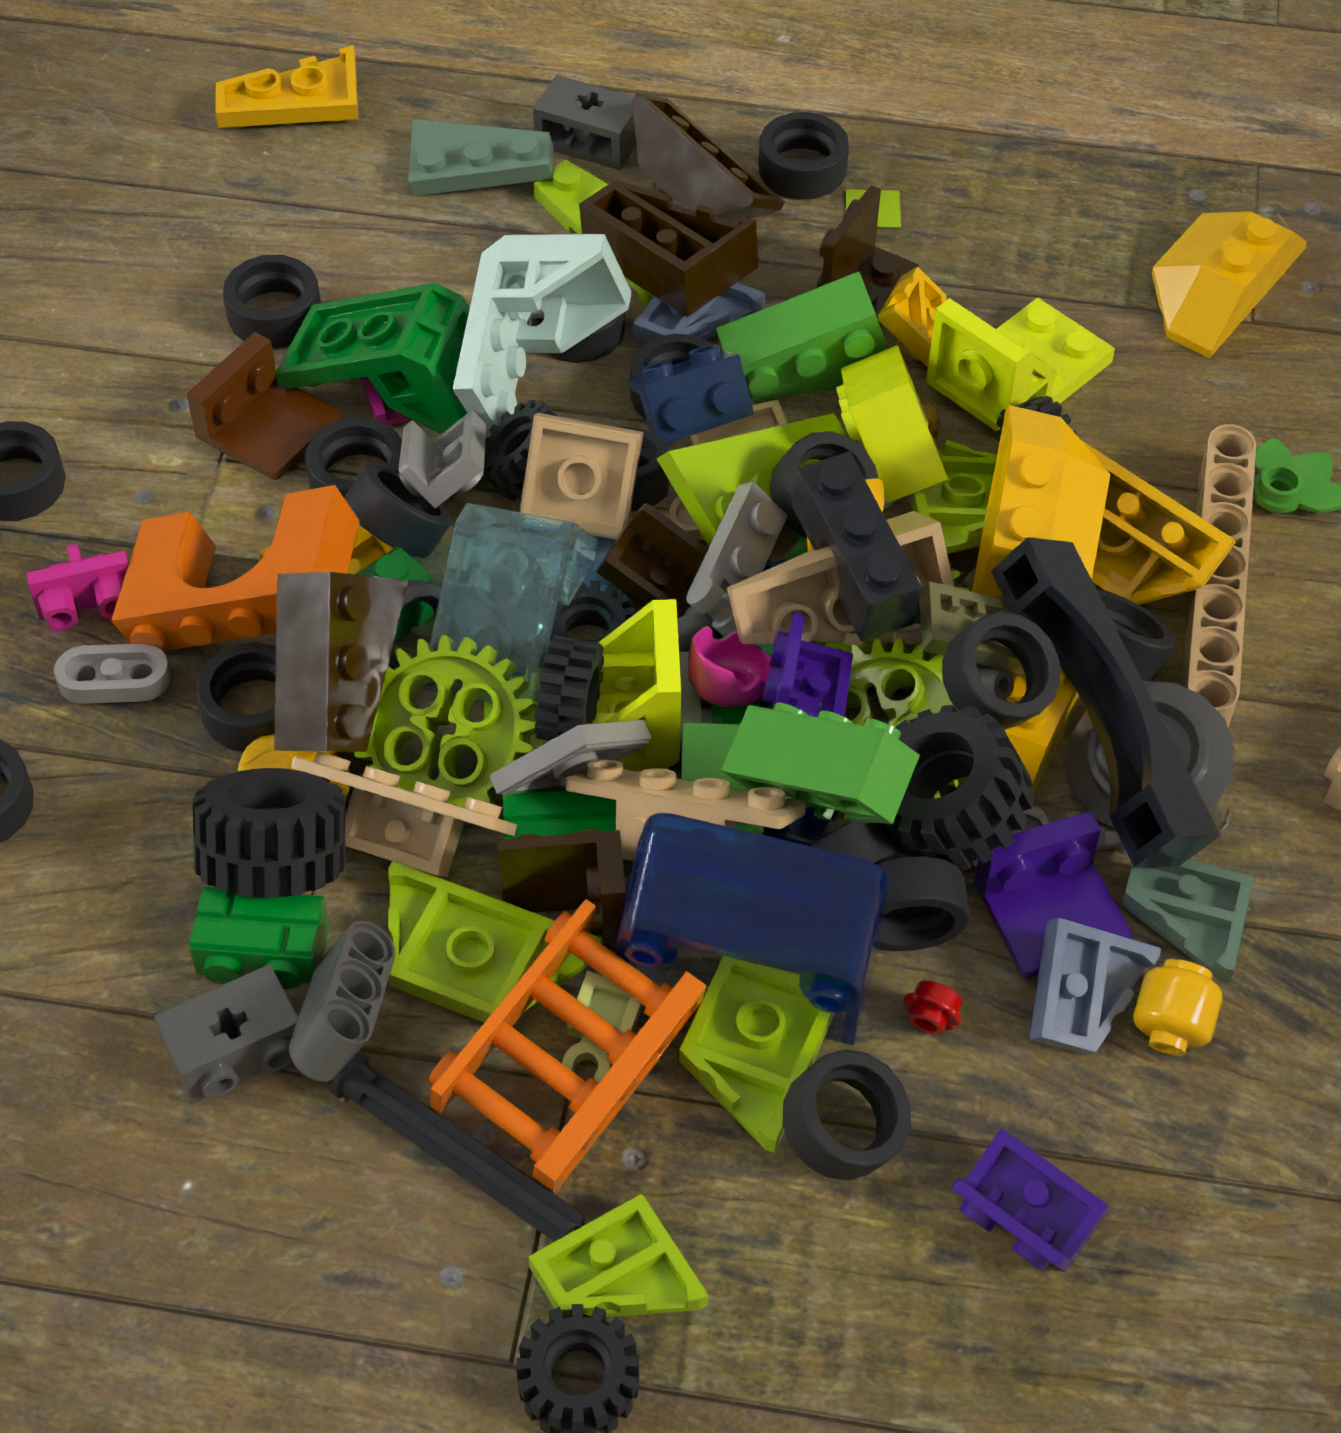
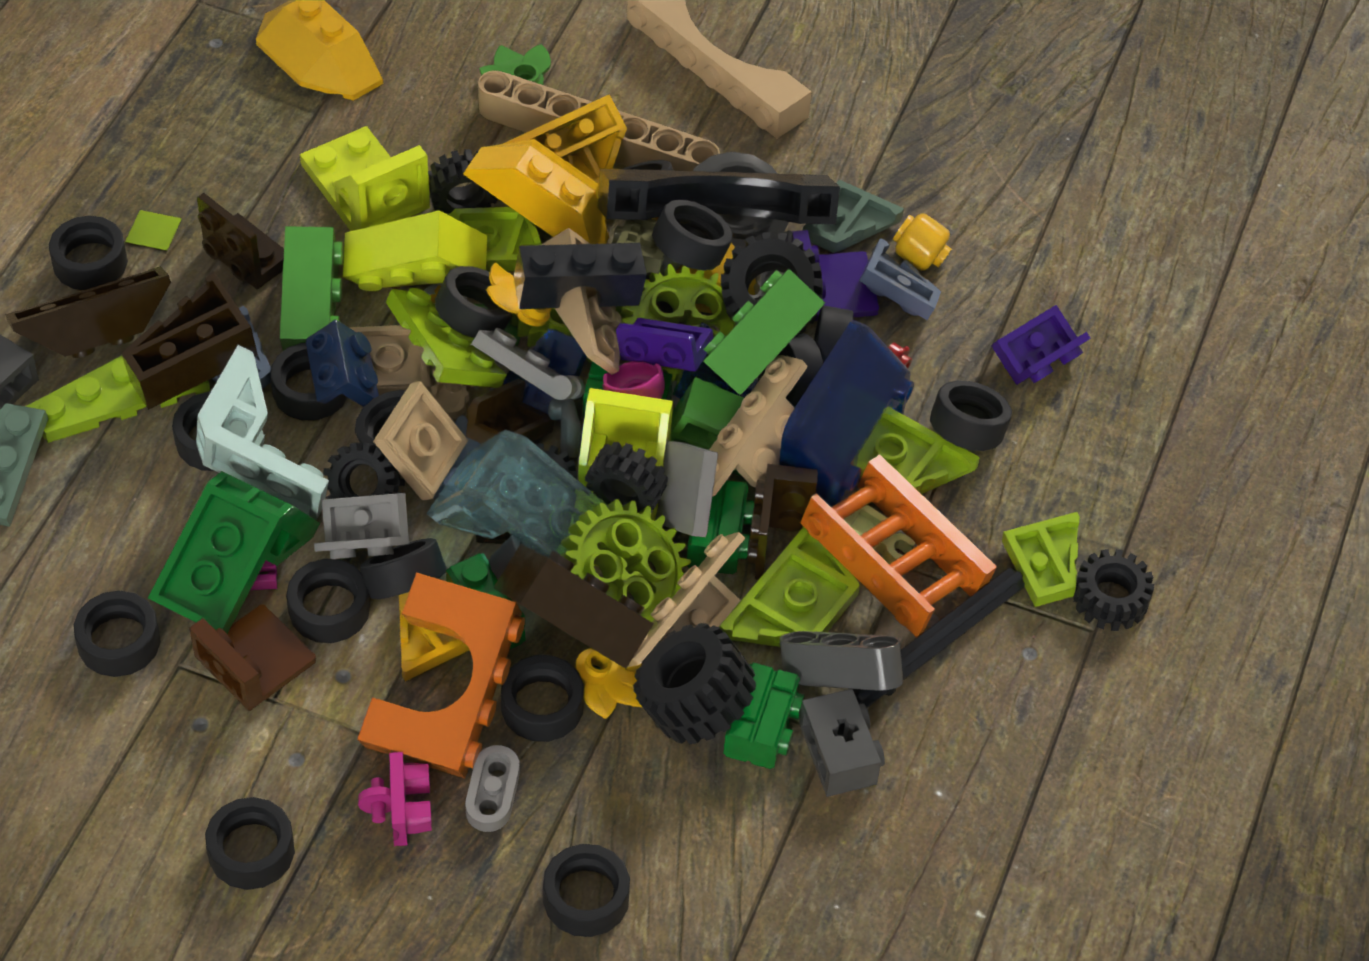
camera: 80 degrees left, 0 degrees up
yellow wing [878,267,947,367] -> none

